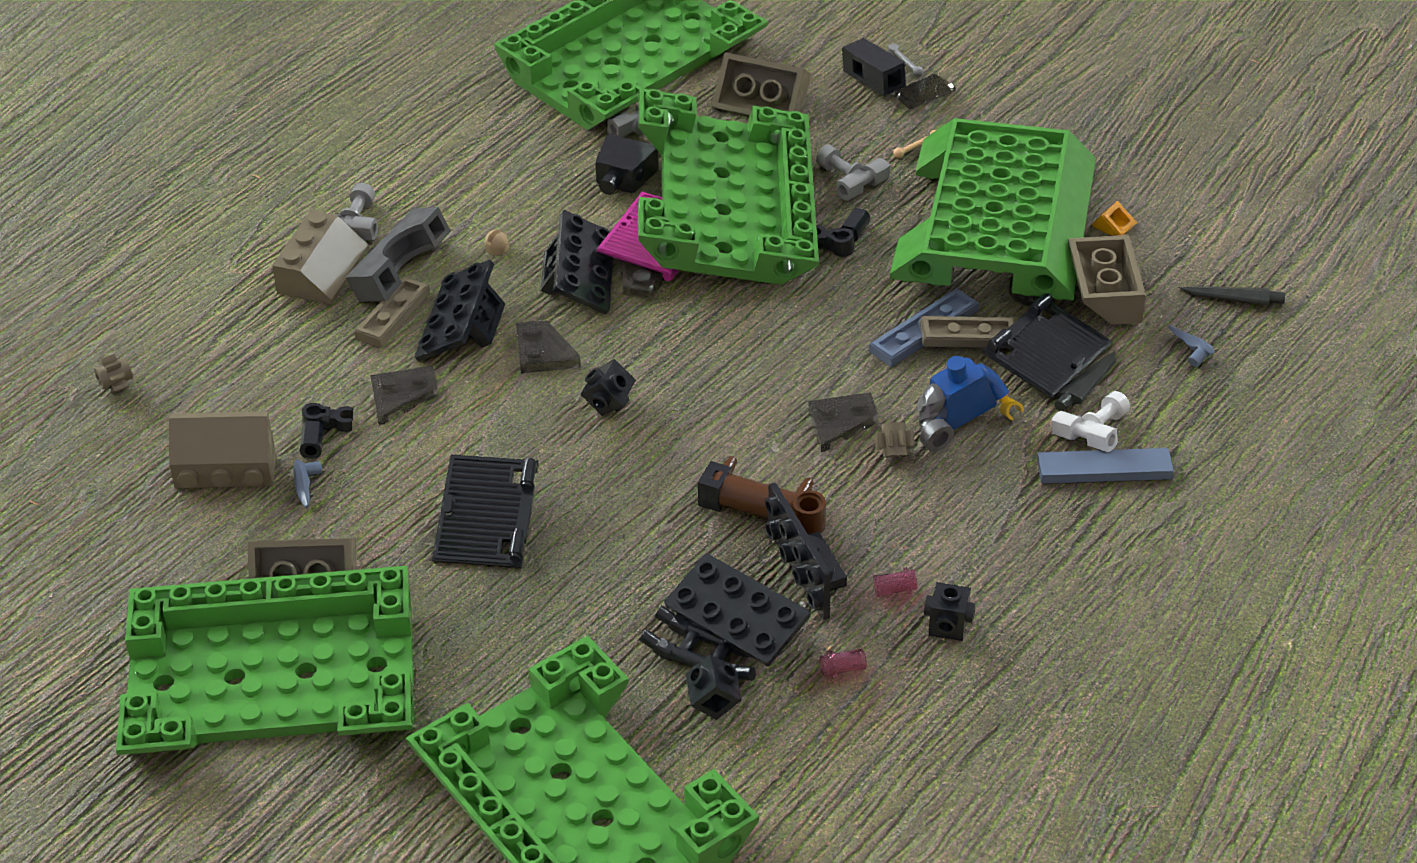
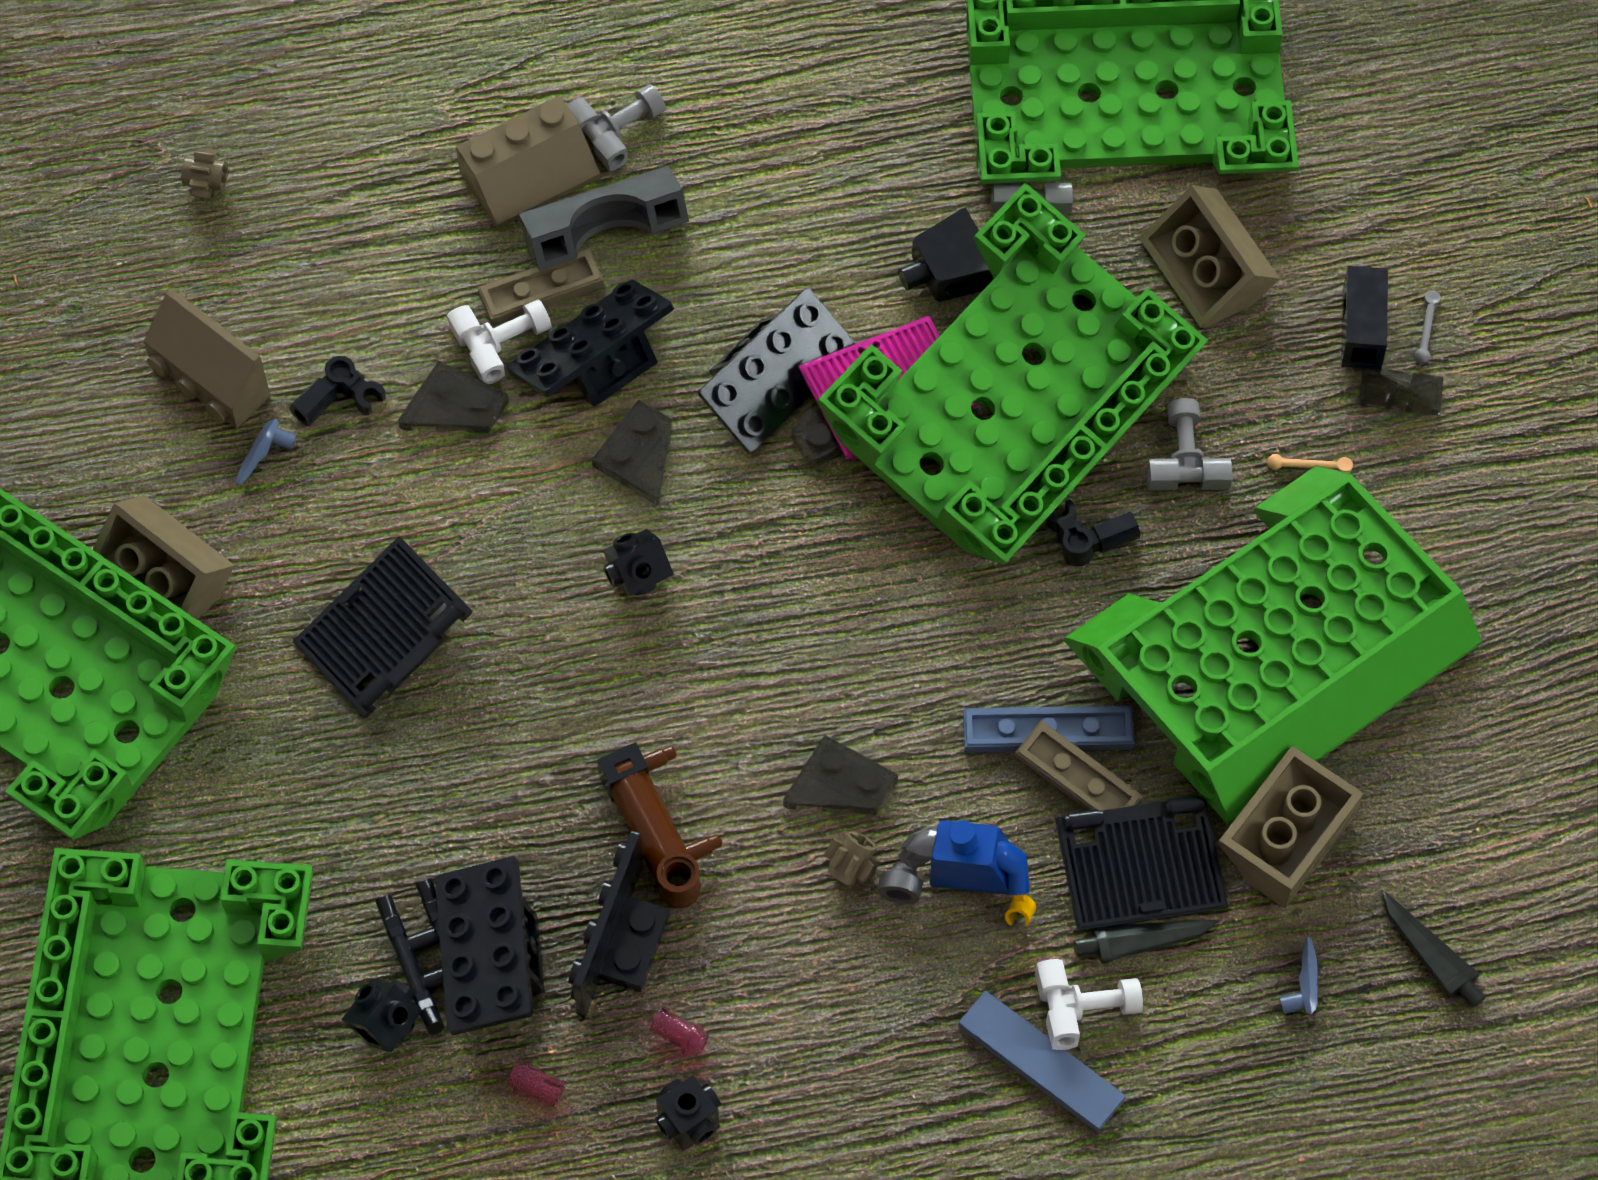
camera: 40 degrees right, 20 degrees up
tan hinge [484,229,509,255] -> none
light orange slope [1091,201,1137,236] -> none
none -> white bar [447,299,552,385]

